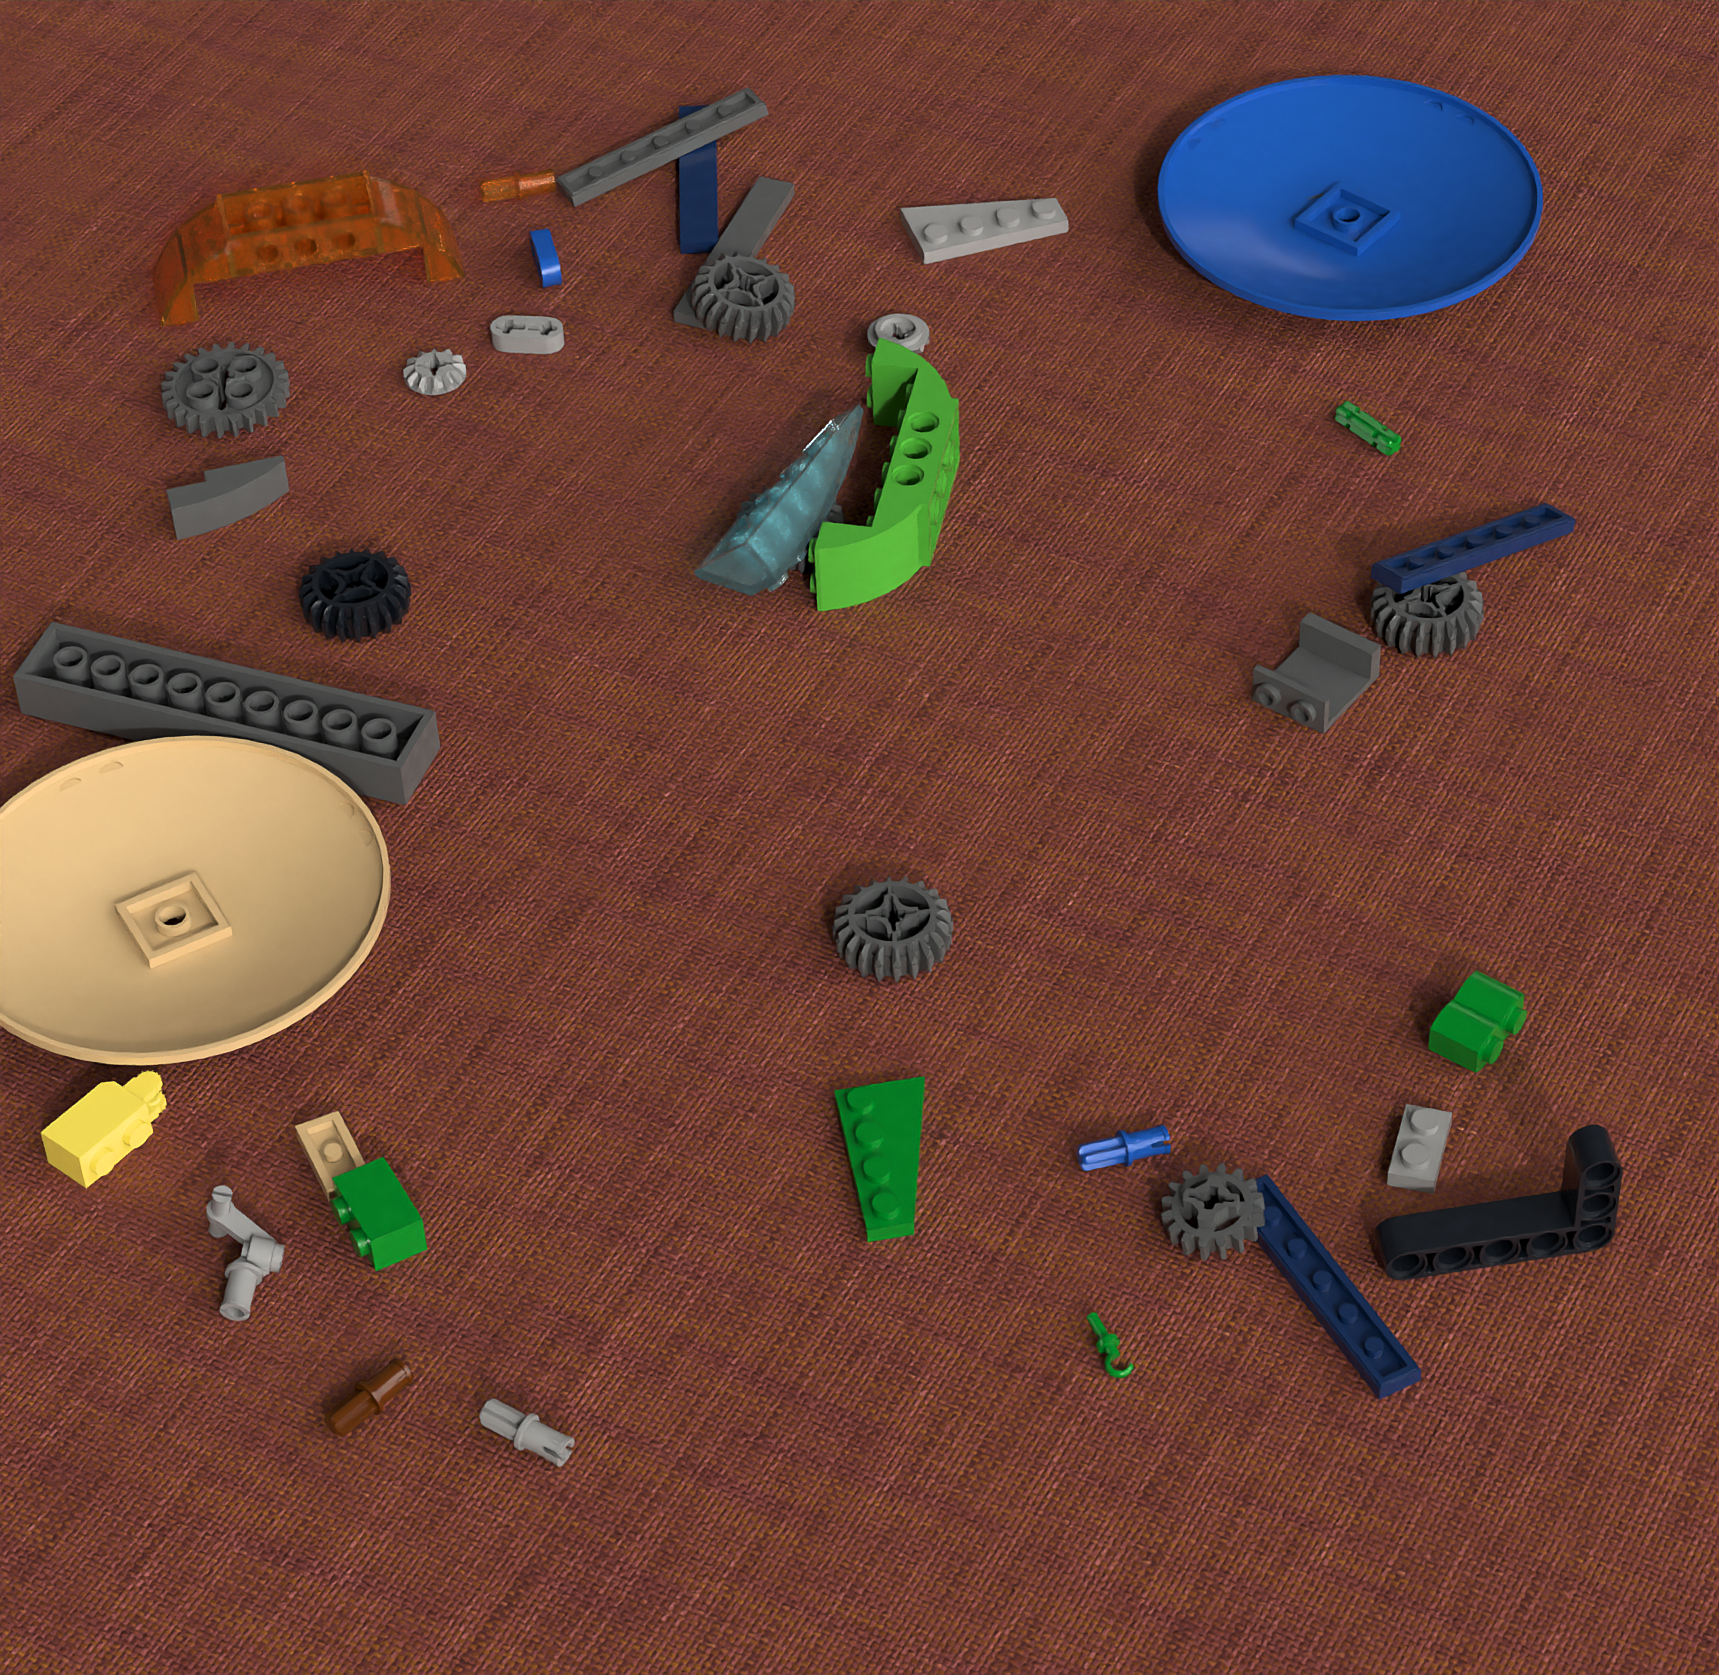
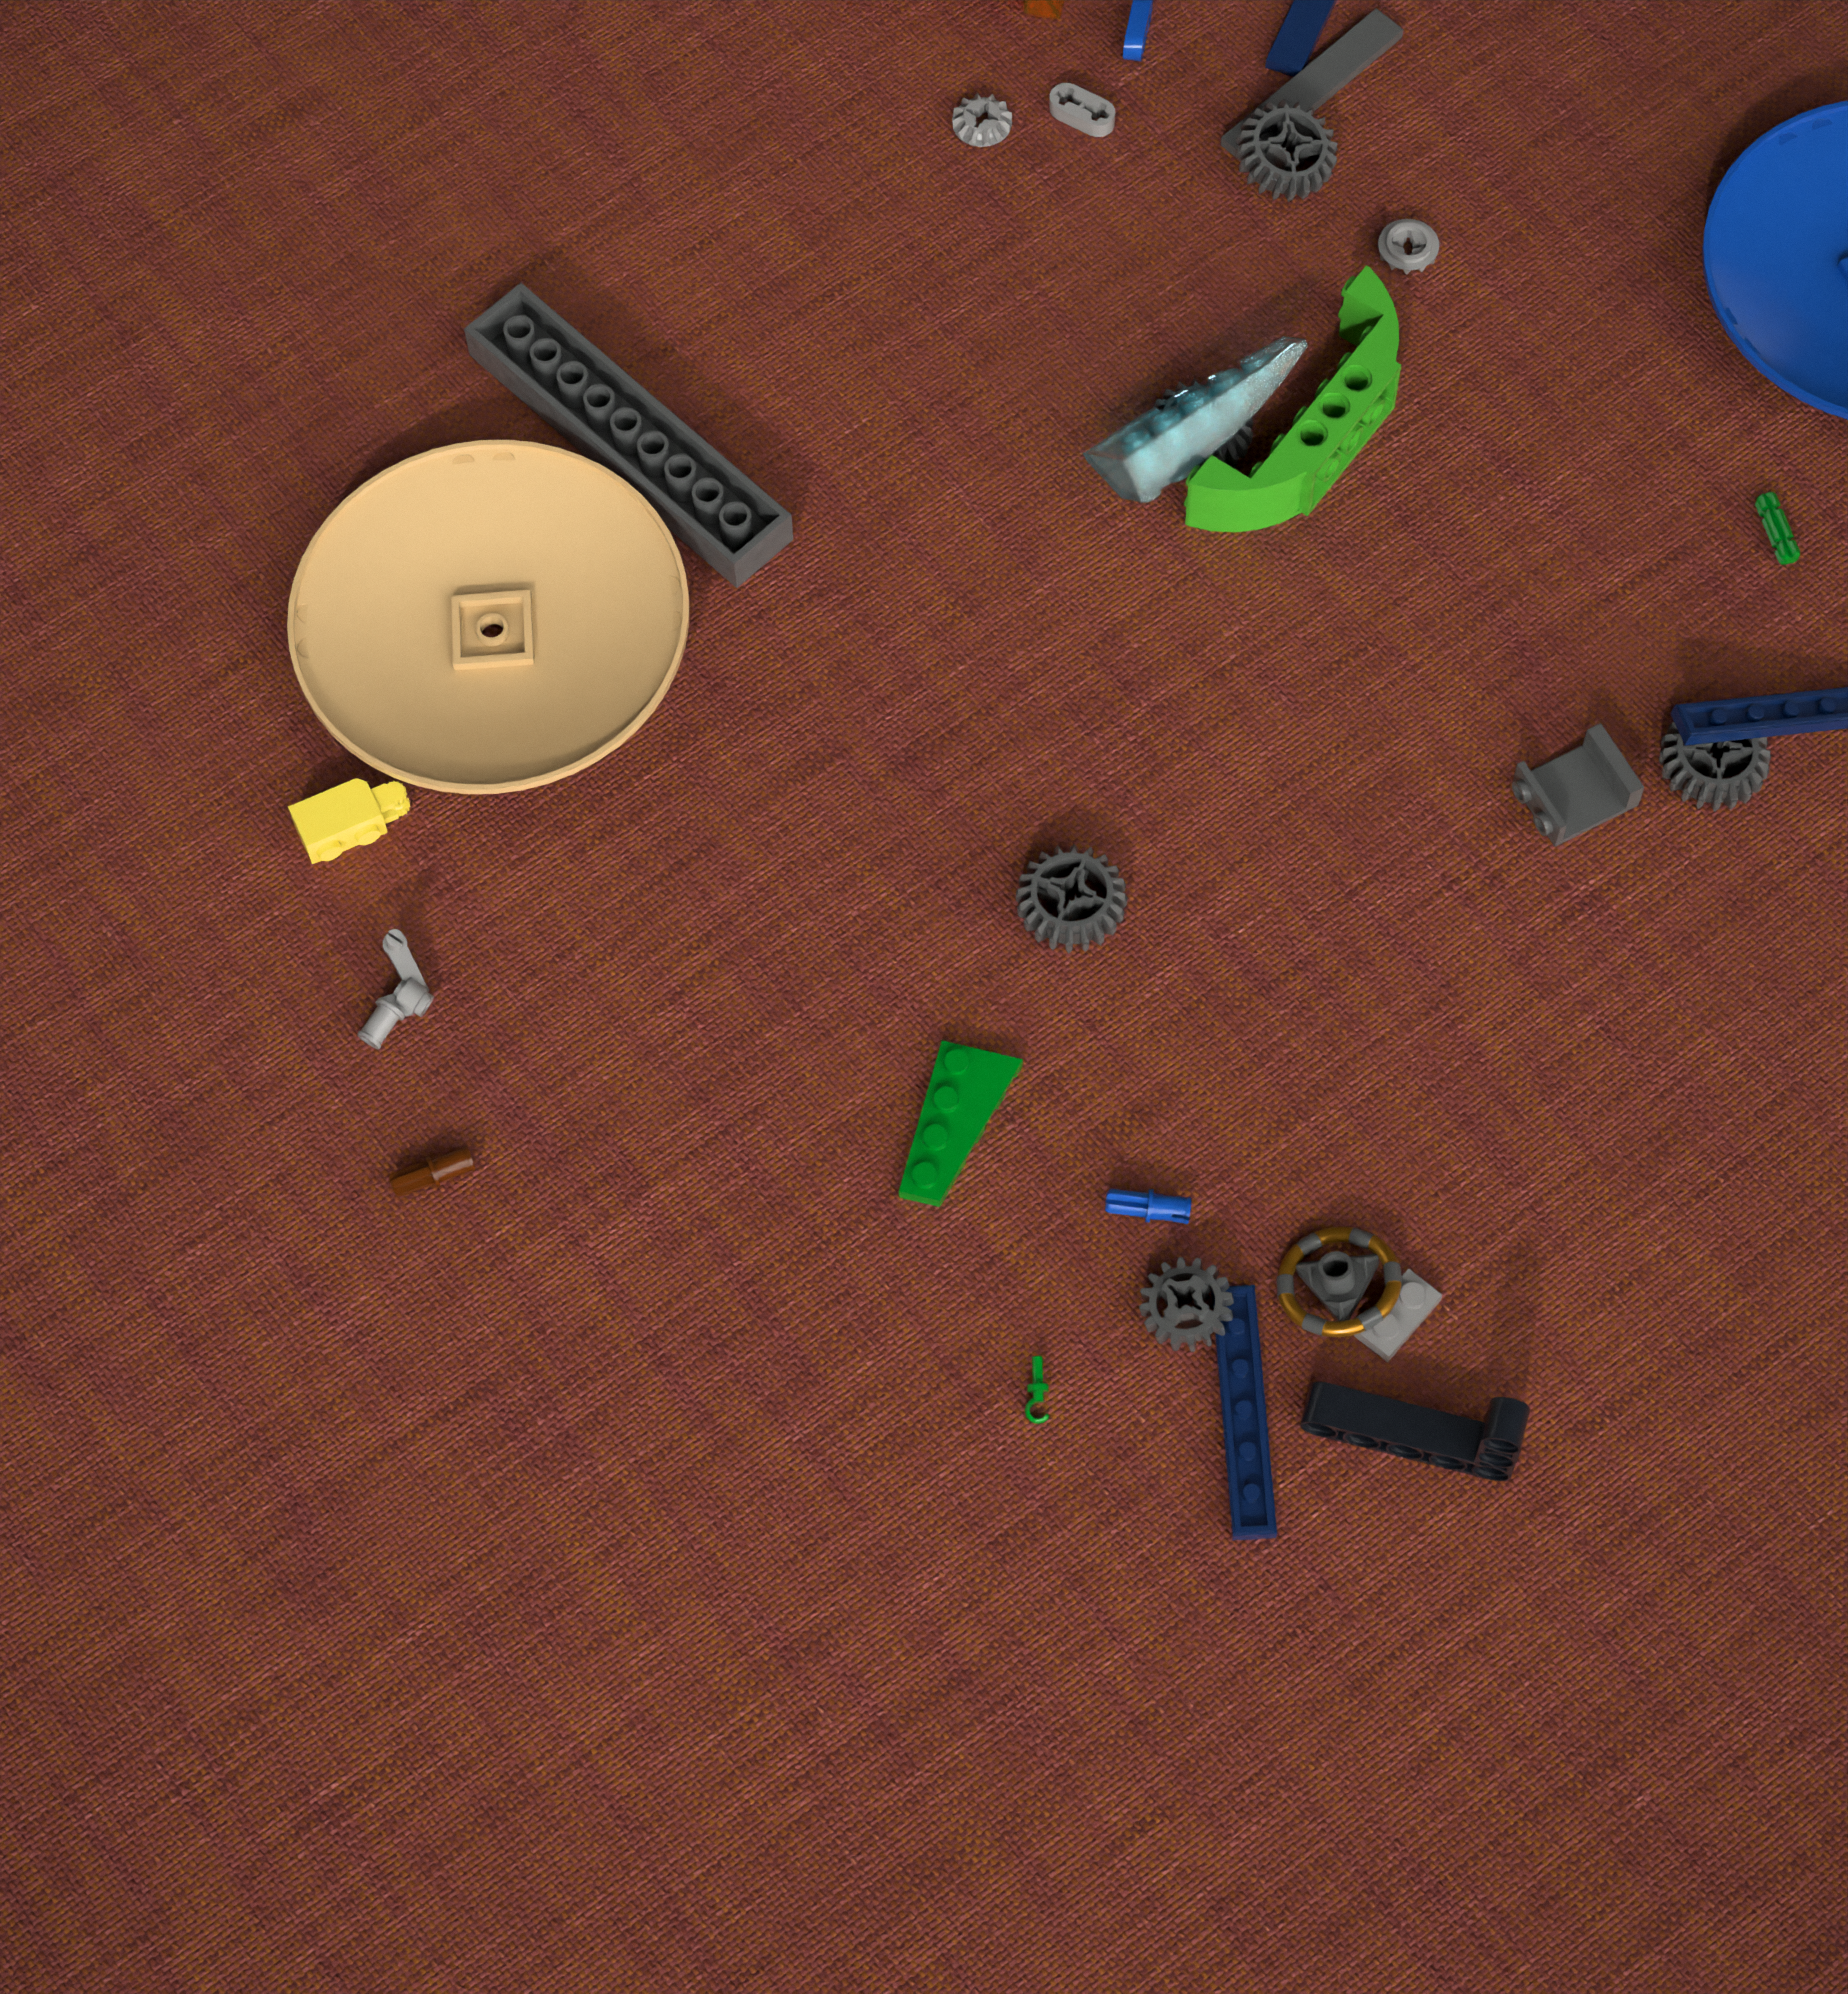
camera: 25 degrees right, 20 degrees up
dark grey gear [161,342,290,438] -> none
dark grey slope [166,455,289,540] -> none
tan plate [295,1111,365,1202] -> none
black gear [299,547,412,643] -> none
green brick [330,1157,427,1271] -> none
light grey axle [479,1399,575,1467] -> none
light grey wing [900,198,1068,265] -> none
green brick [1428,971,1527,1073] -> none
none -> dark grey piece [1276,1227,1402,1337]

